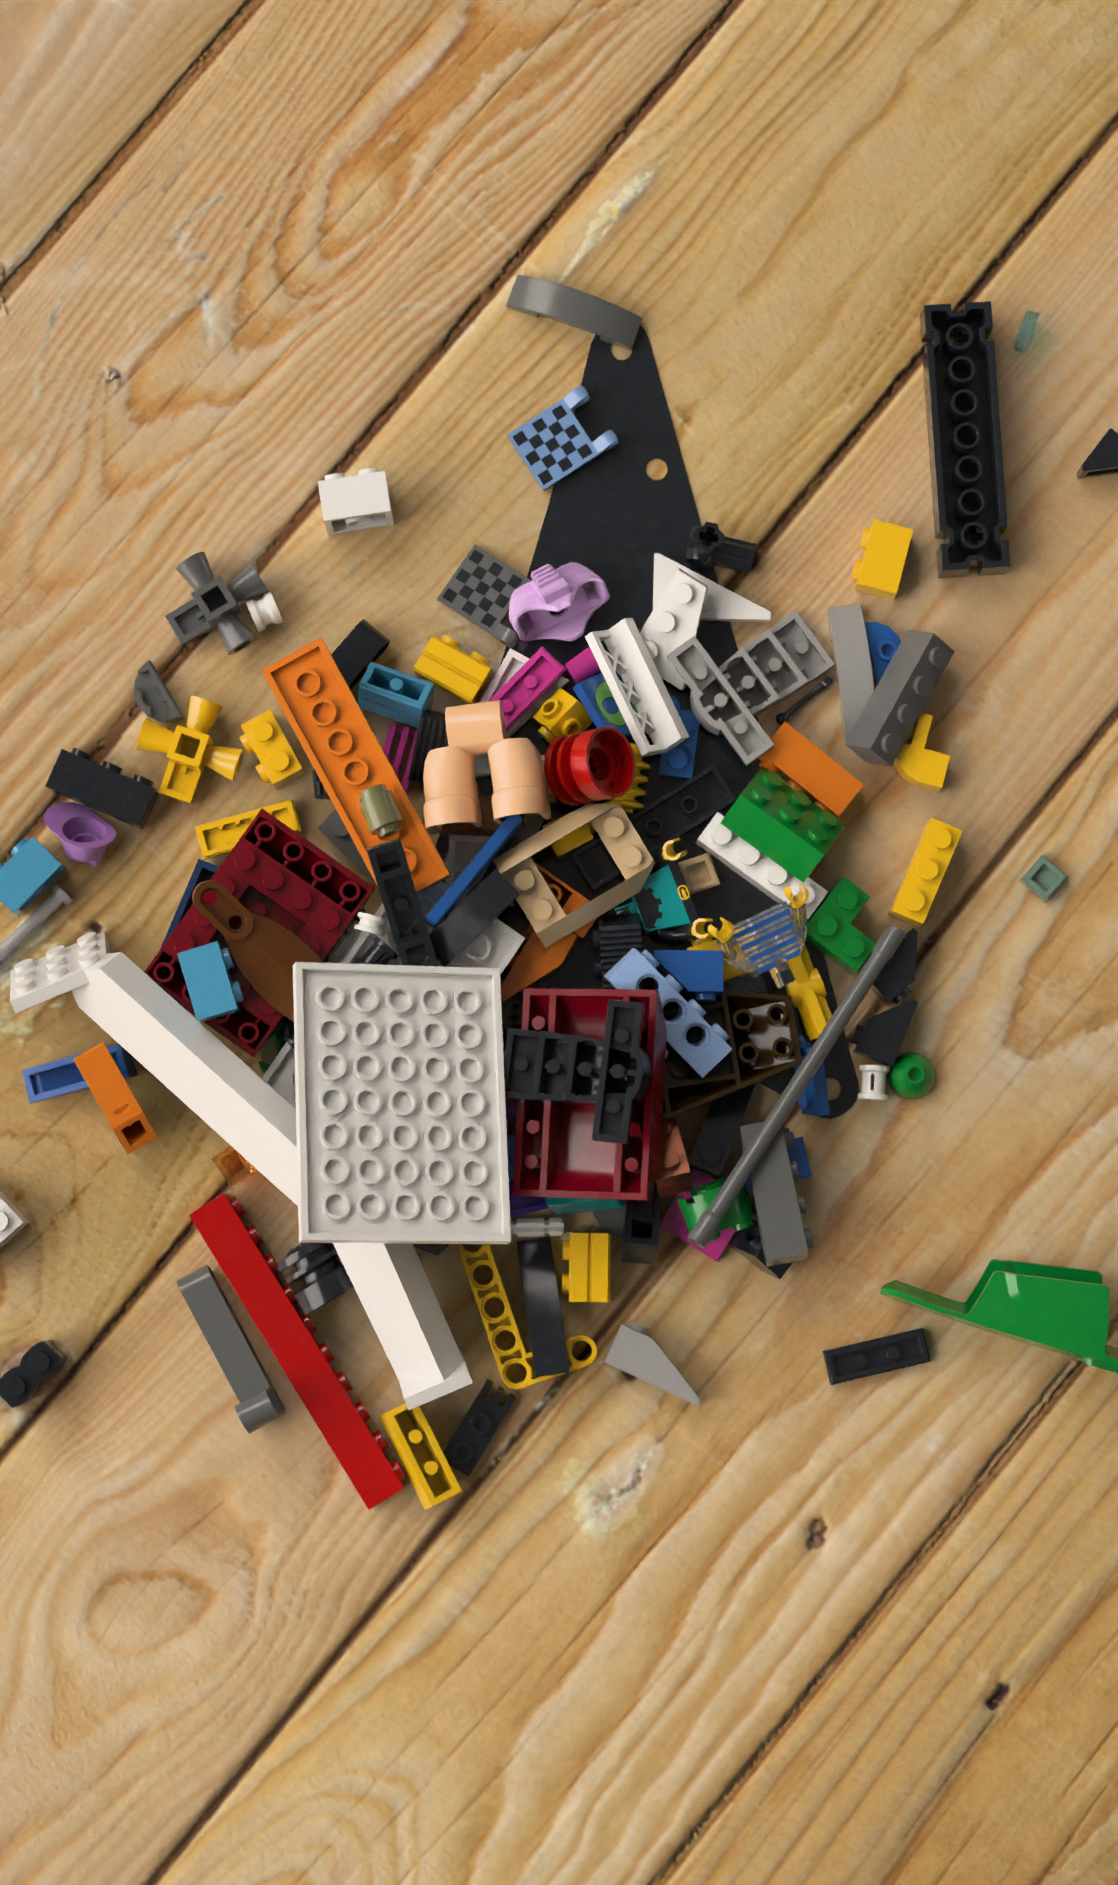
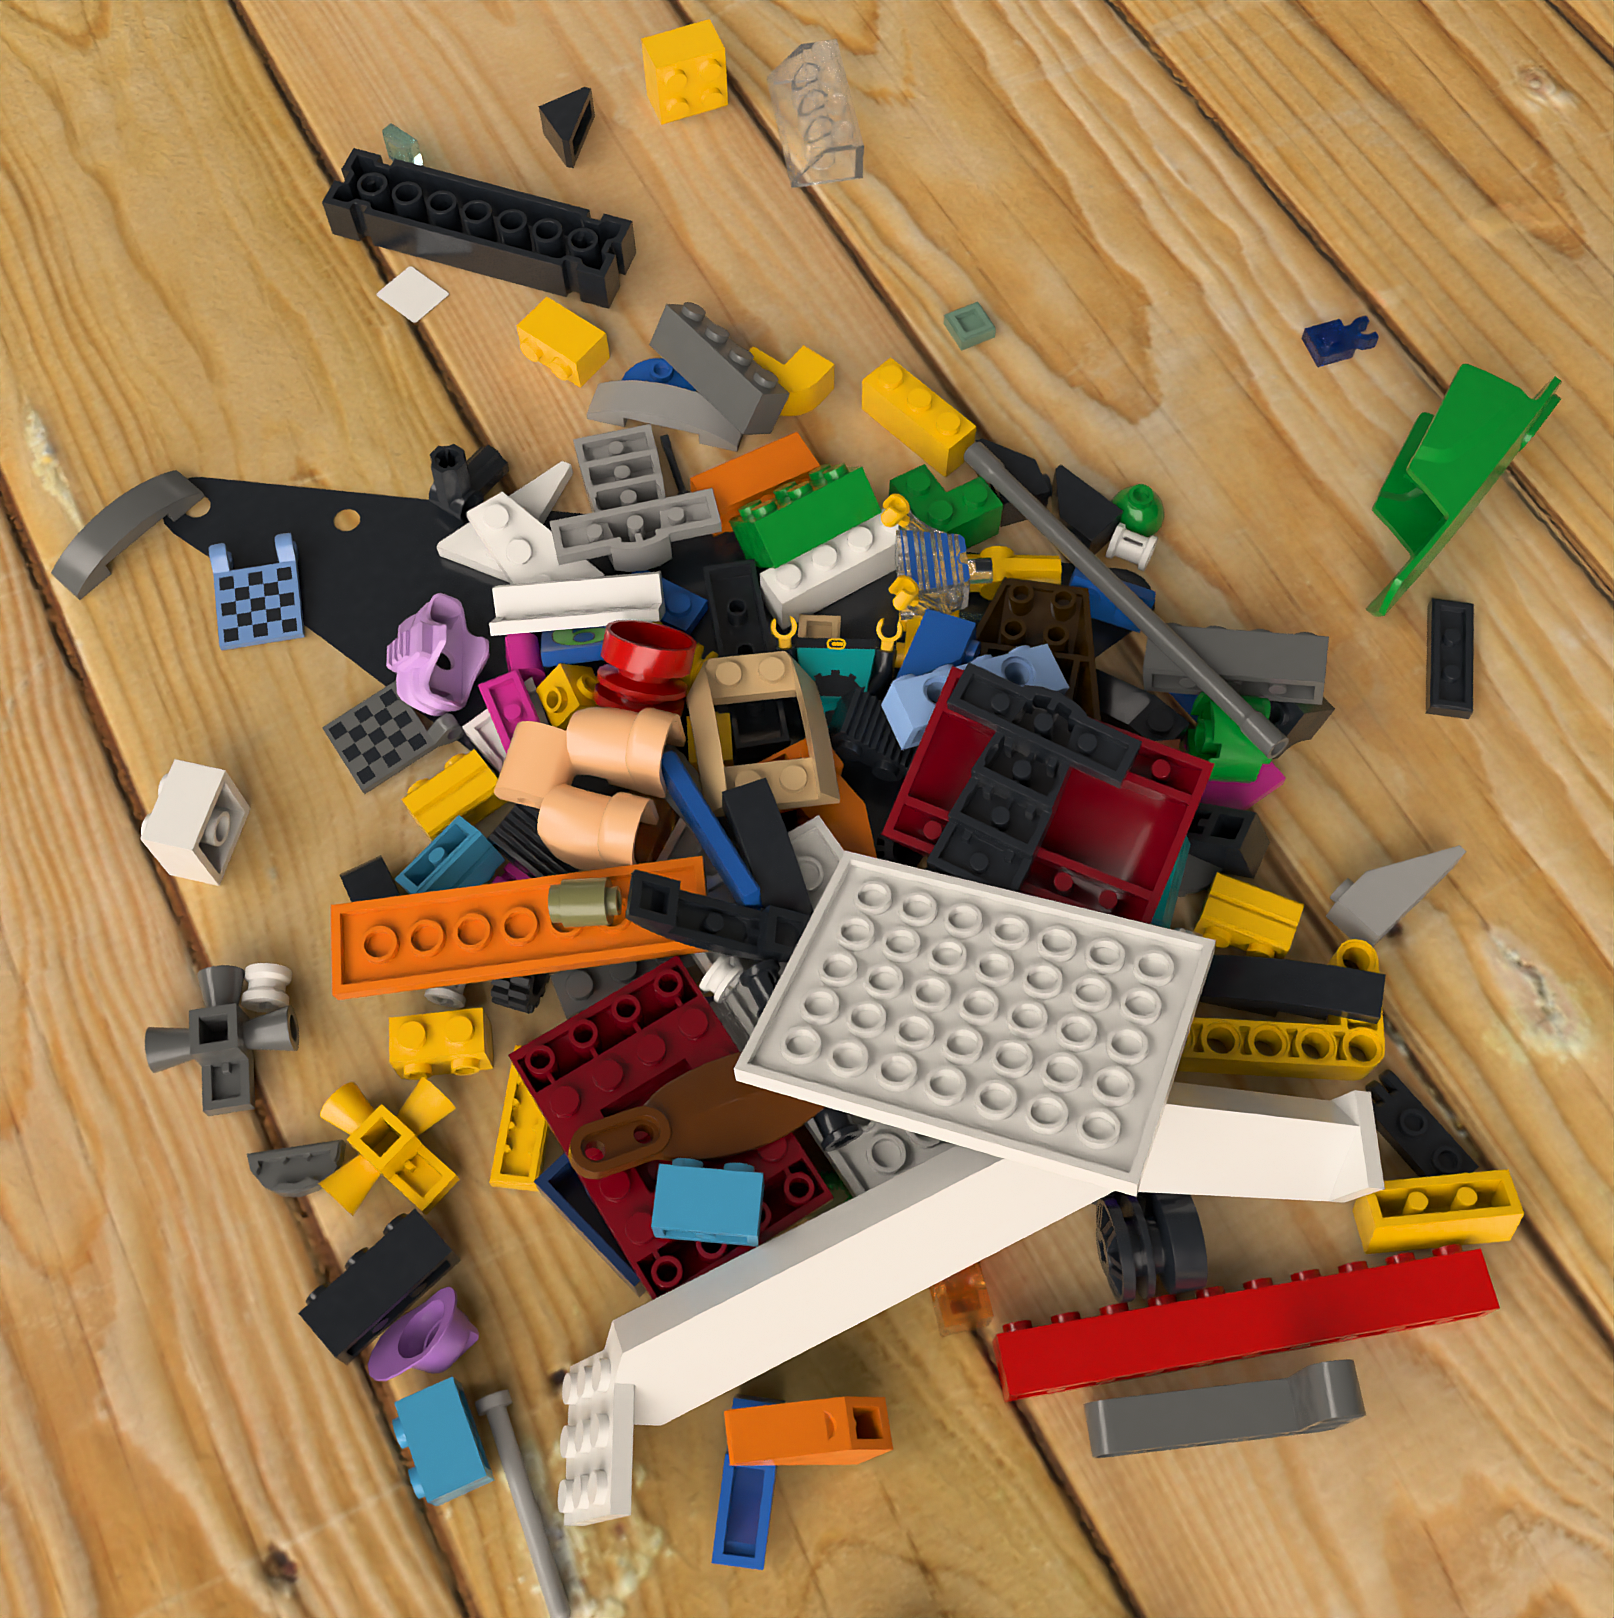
camera: 65 degrees left, 20 degrees down
none -> white sticker [376,266,449,323]

